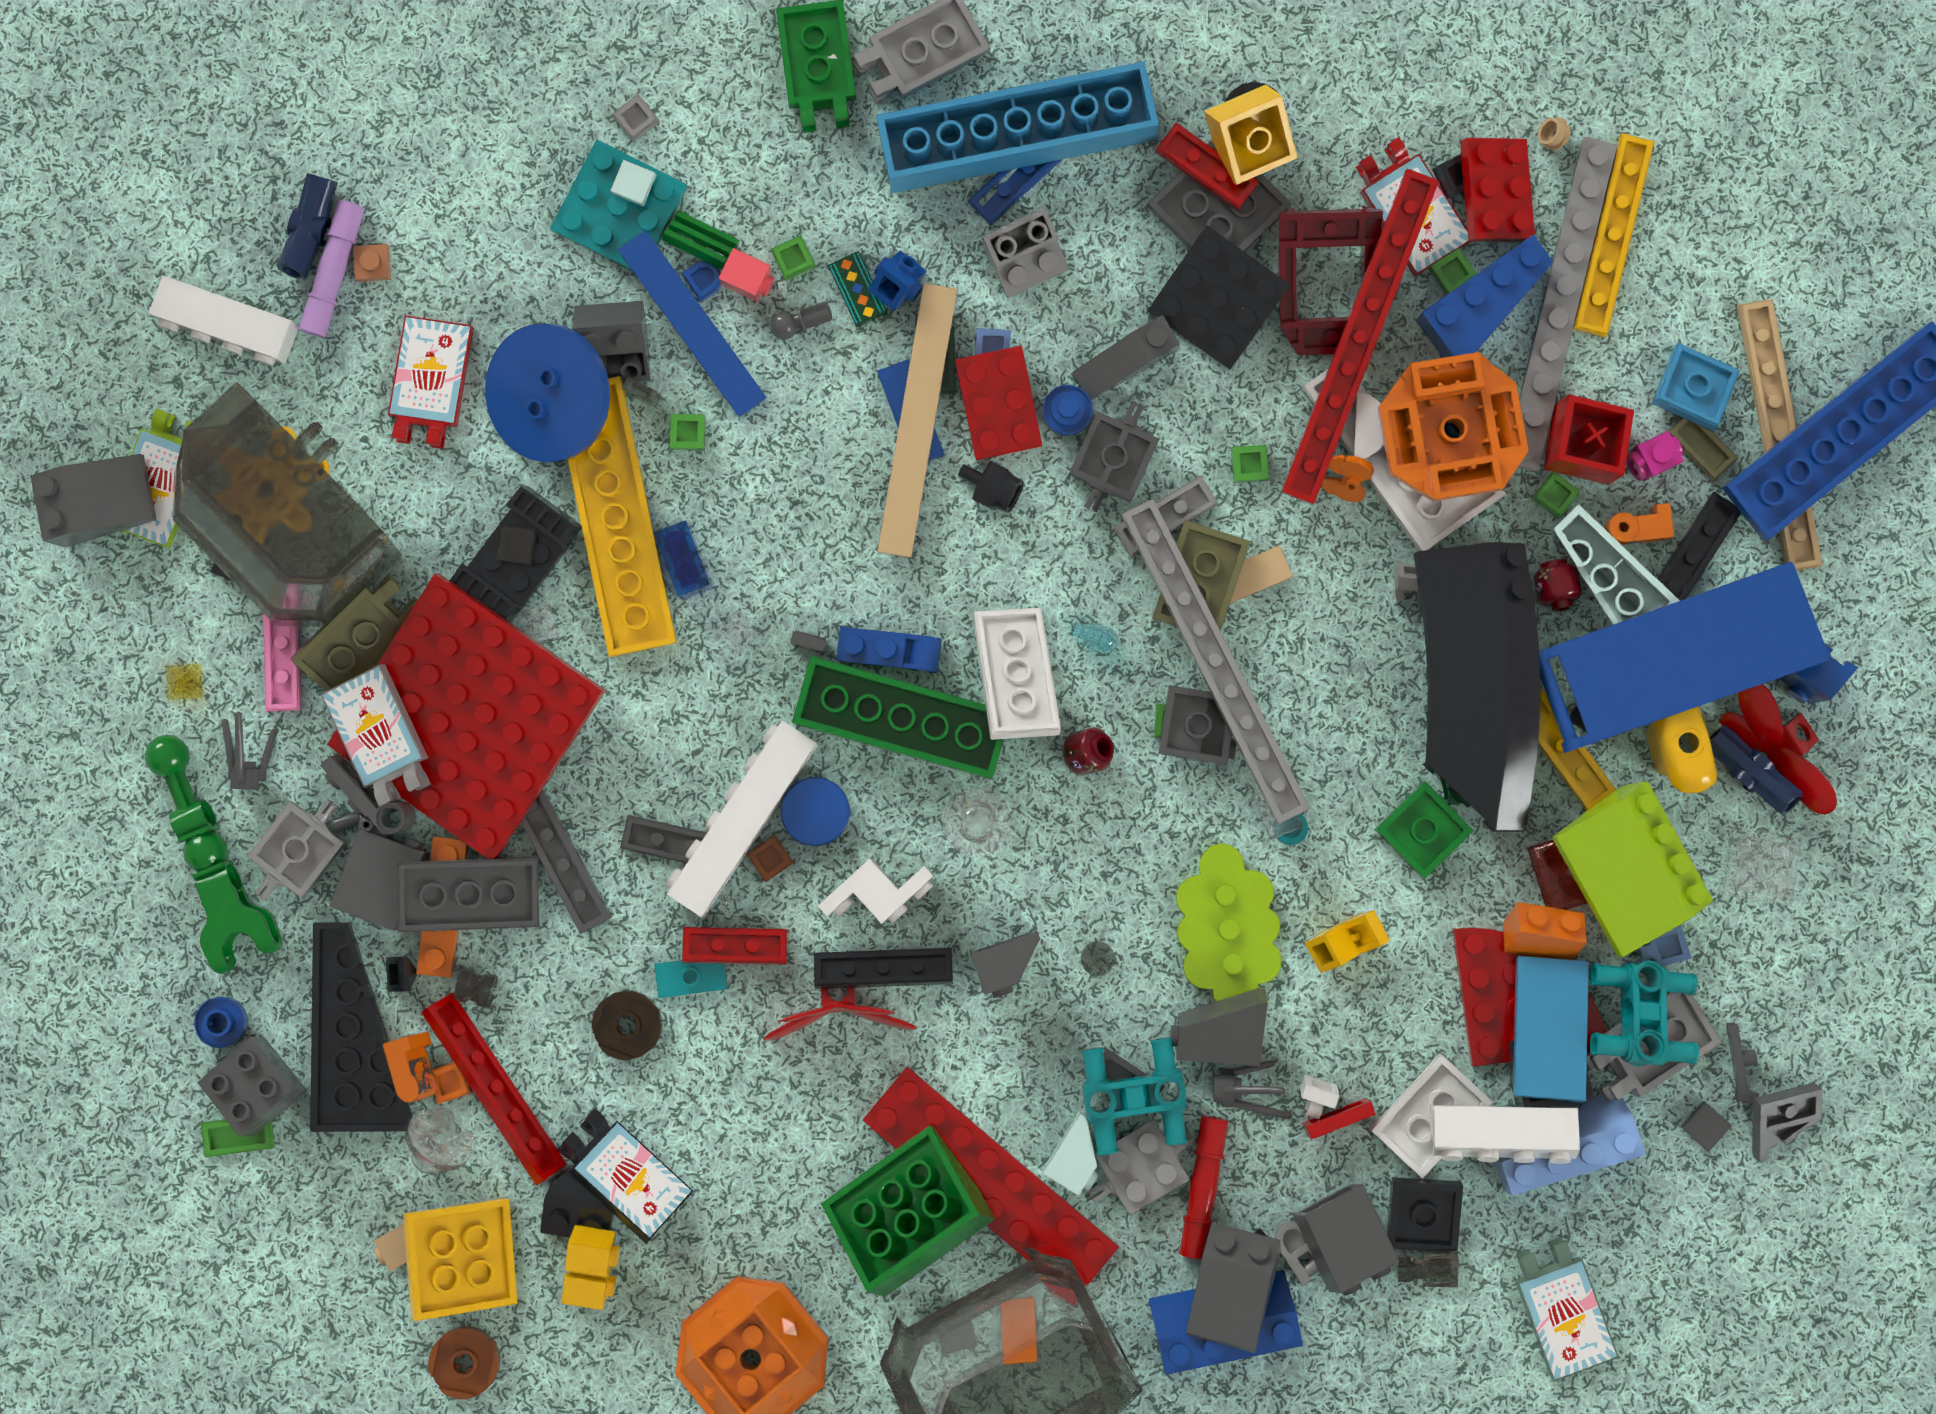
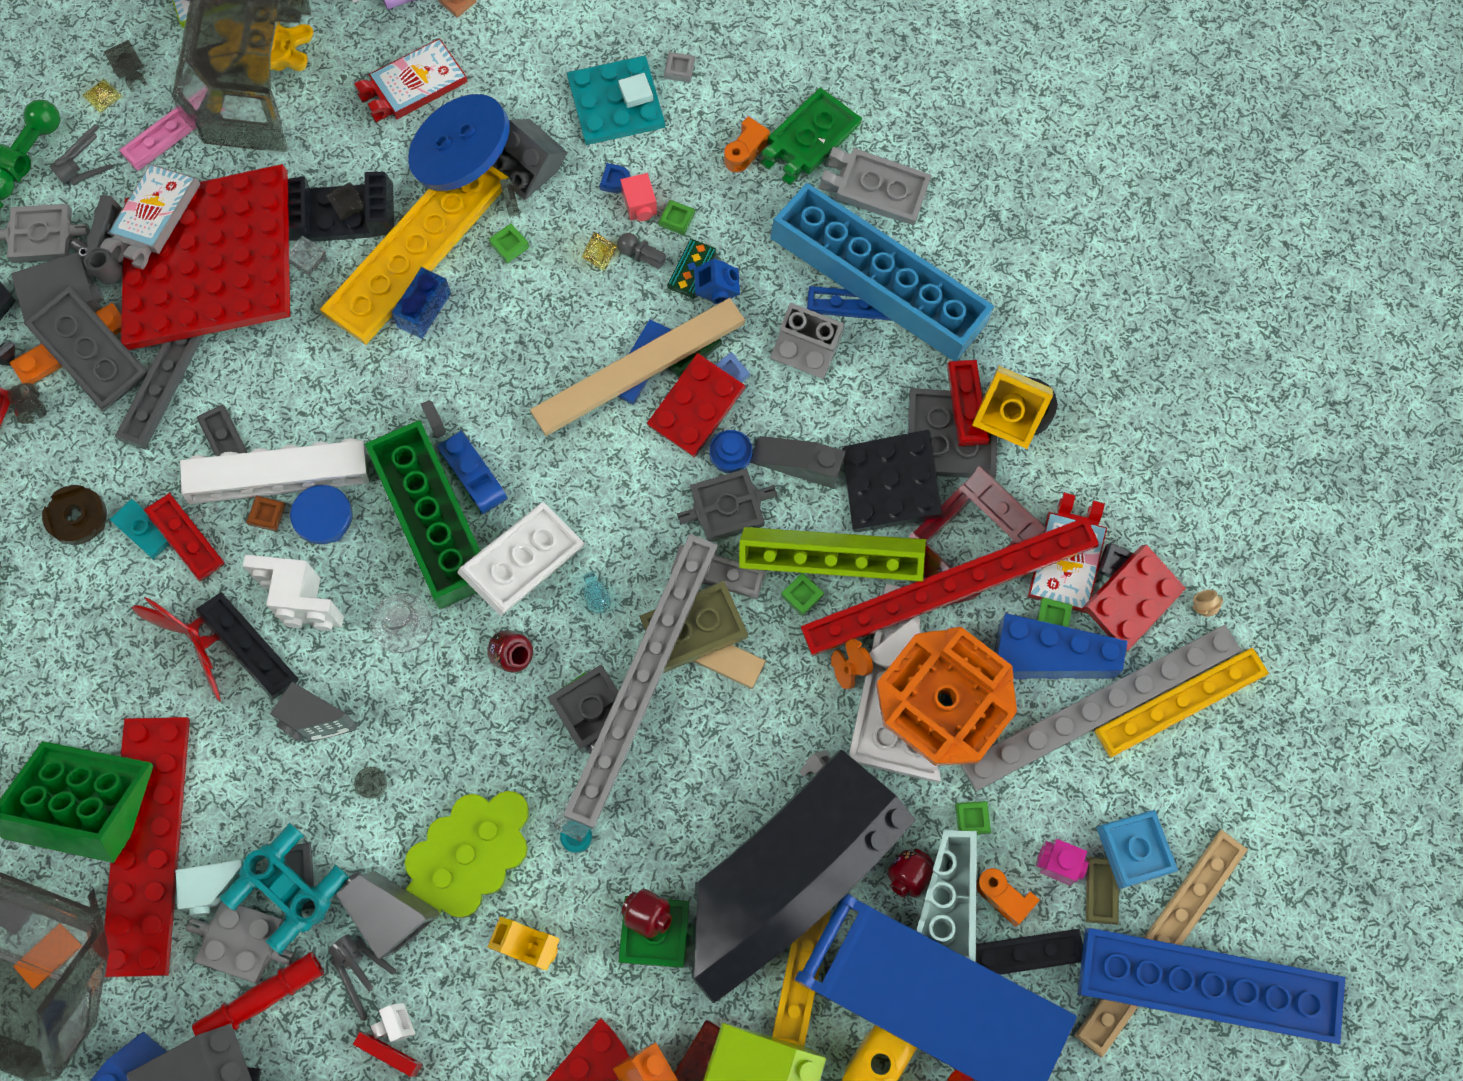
camera: 45 degrees right, 15 degrees down
olive tile [291,573,418,691] -> none
blue tile [618,230,767,418] -> none
green tile [662,211,739,270] -> none
black piece [958,461,1024,513] -> none
red brick [1544,394,1634,485] -> none
none -> clear smoke plate [104,40,148,92]
none -> clear yellow slope [582,232,617,271]
none -> dark red head [621,889,672,938]
none -> orange leg [724,116,770,173]
none -> lime brick [739,527,926,581]

